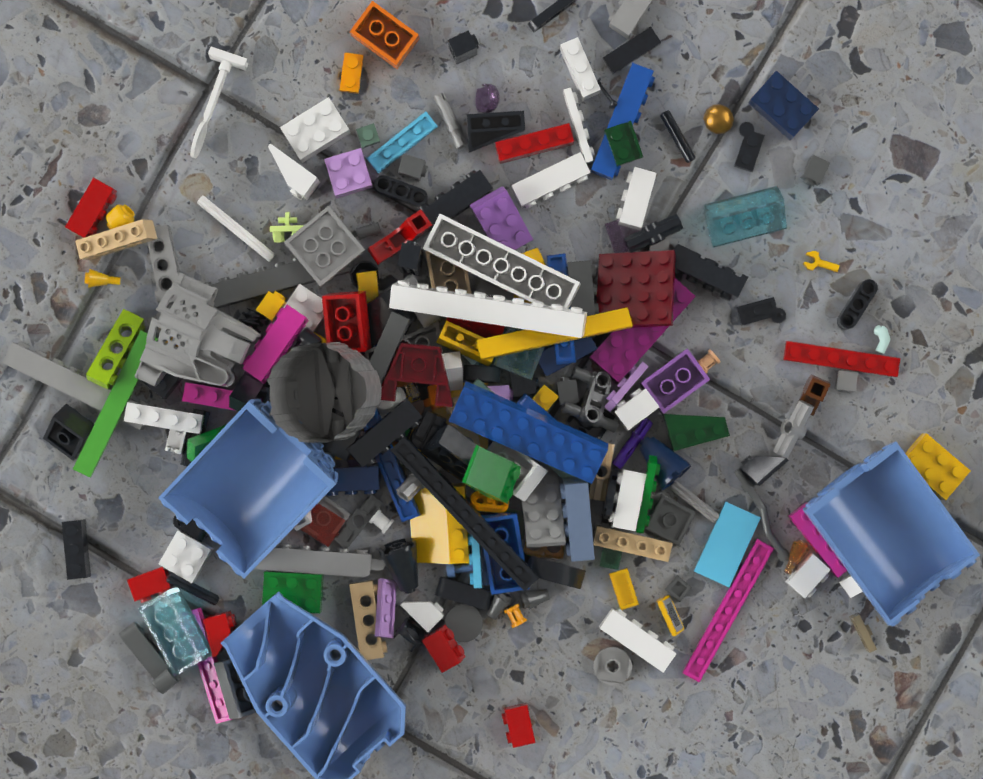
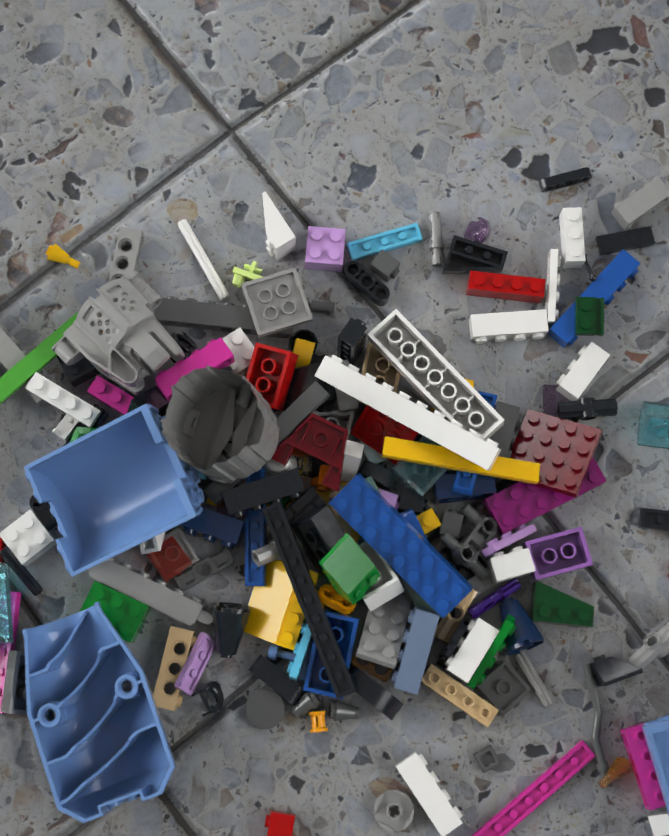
camera: 15 degrees right, 10 degrees down
red brick [65,177,117,238] -> none
tan brick [75,219,158,260] -> none
lime brick [86,309,146,390] -> none
yellow head [106,204,135,229] -> none
white piece [190,47,248,159] -> none
red slope [203,610,237,657] -> none
yellow brick [256,291,287,322] -> none
white brick [280,97,351,163] -> none
light orange plate [340,52,364,94] -> none
orange brick [350,1,420,69] -> none
sand green plate [356,123,380,148] -> none
red arch [367,210,432,265] -> none
white bush [369,509,394,534] -> none
white slope [401,601,445,632] -> none
black brick [418,170,493,232] -> none
red brick [422,624,466,673] -> none
yellow brick [436,320,494,366] -> none
black brick [448,30,479,64] -> none
medium lavender brick [469,186,533,250] -> none
clear green plate [599,547,622,570] -> none
yellow tile [609,568,639,610] -> none
slope [656,595,684,636] -> none
black axle [660,110,696,163] -> none
black wedge [674,244,748,301] -> none
medium azure tile [694,501,761,587] -> none
light nougat bush [696,349,721,373] -> none
white brick [785,553,831,598] -> none

